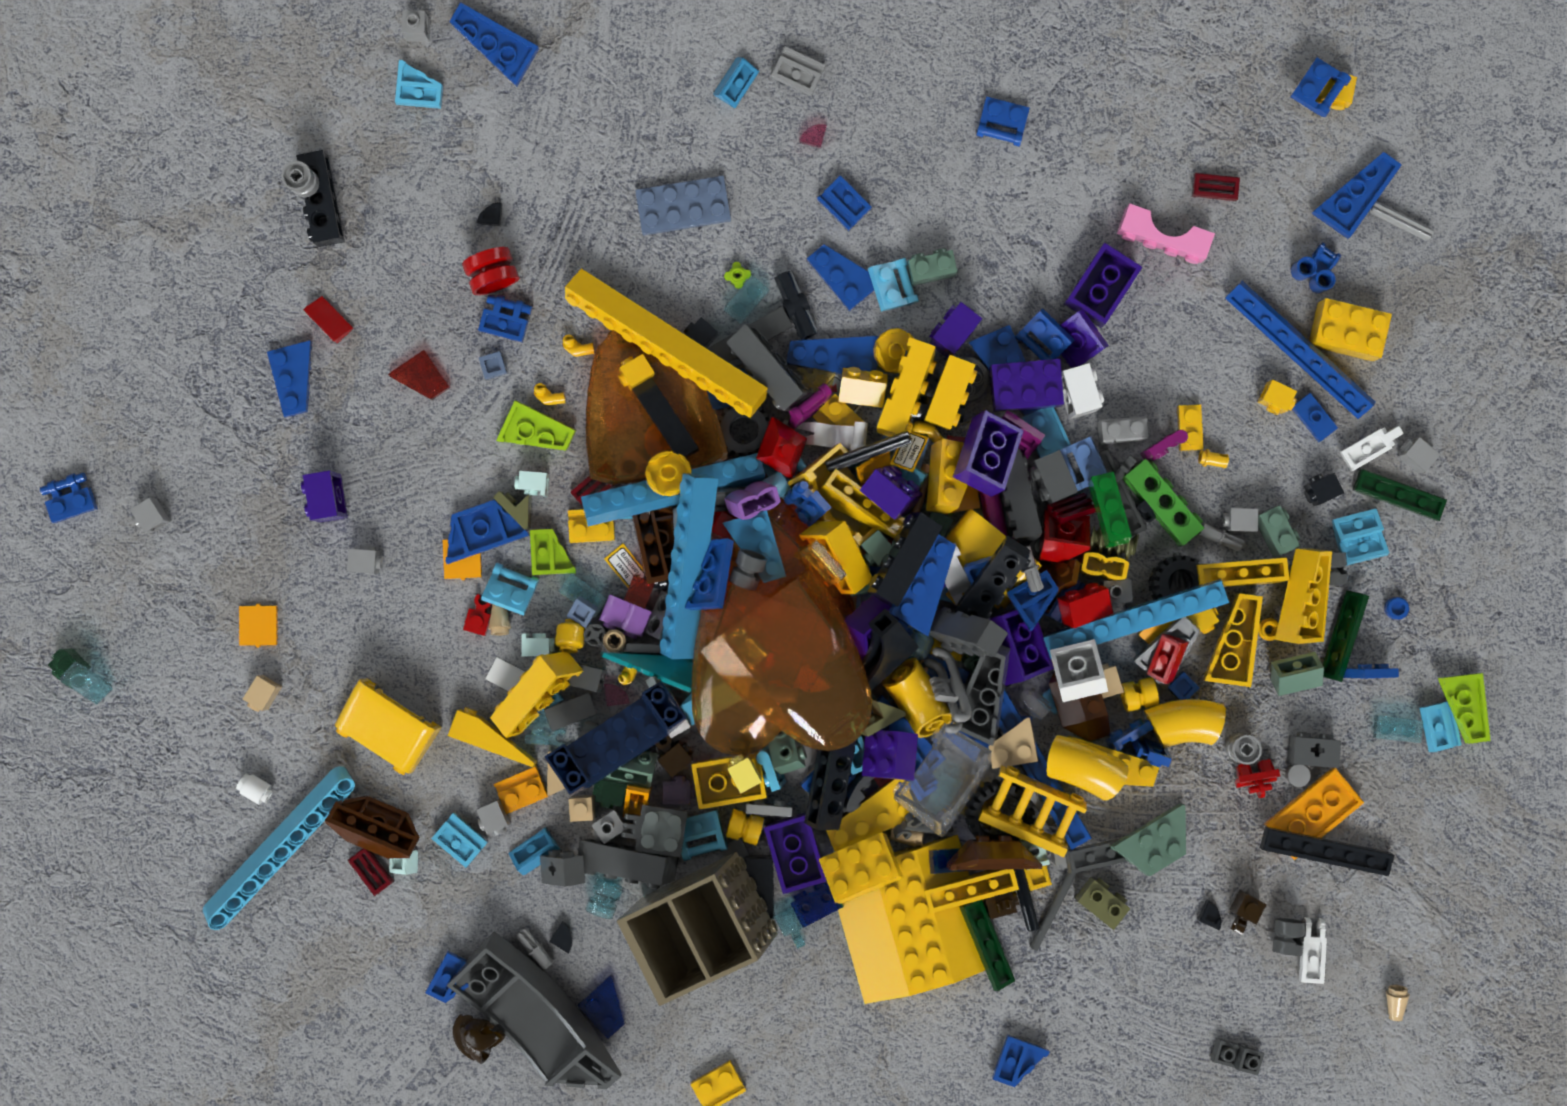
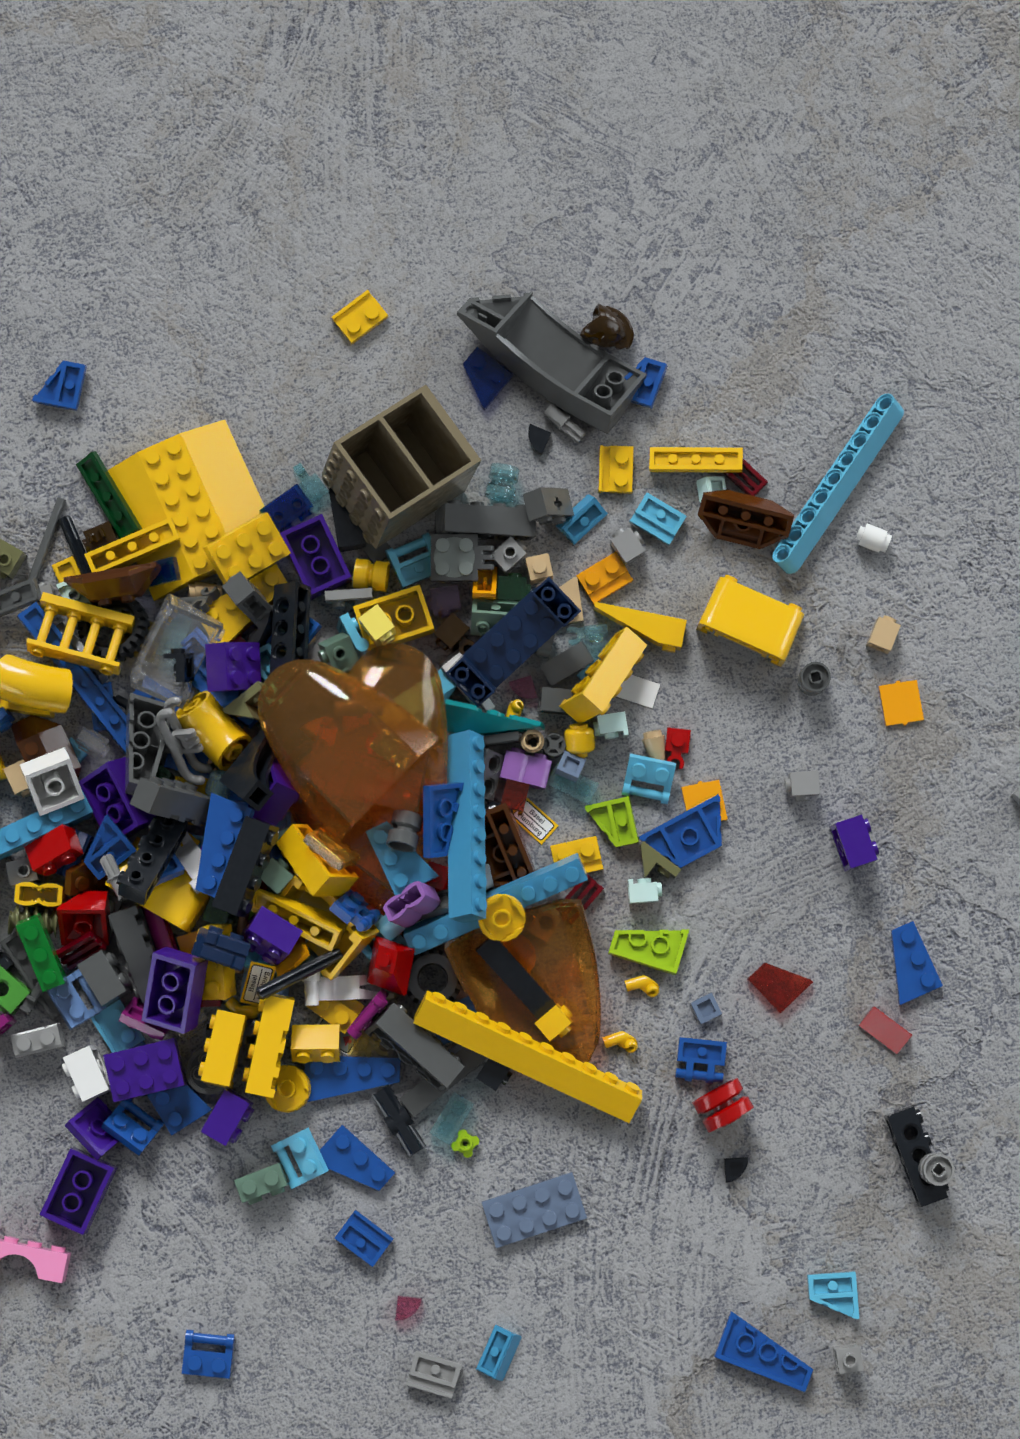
camera: 170 degrees right, 5 degrees down
tan wing [988,717,1039,769] -> none
none -> black bracket [163,648,194,682]
none -> dark blue brick [191,925,251,971]
none -> dark grey brick [222,572,273,624]
none -> yellow plate [598,445,634,494]
none -> yellow plate [649,447,743,473]
none -> dark grey wheel [797,662,831,696]

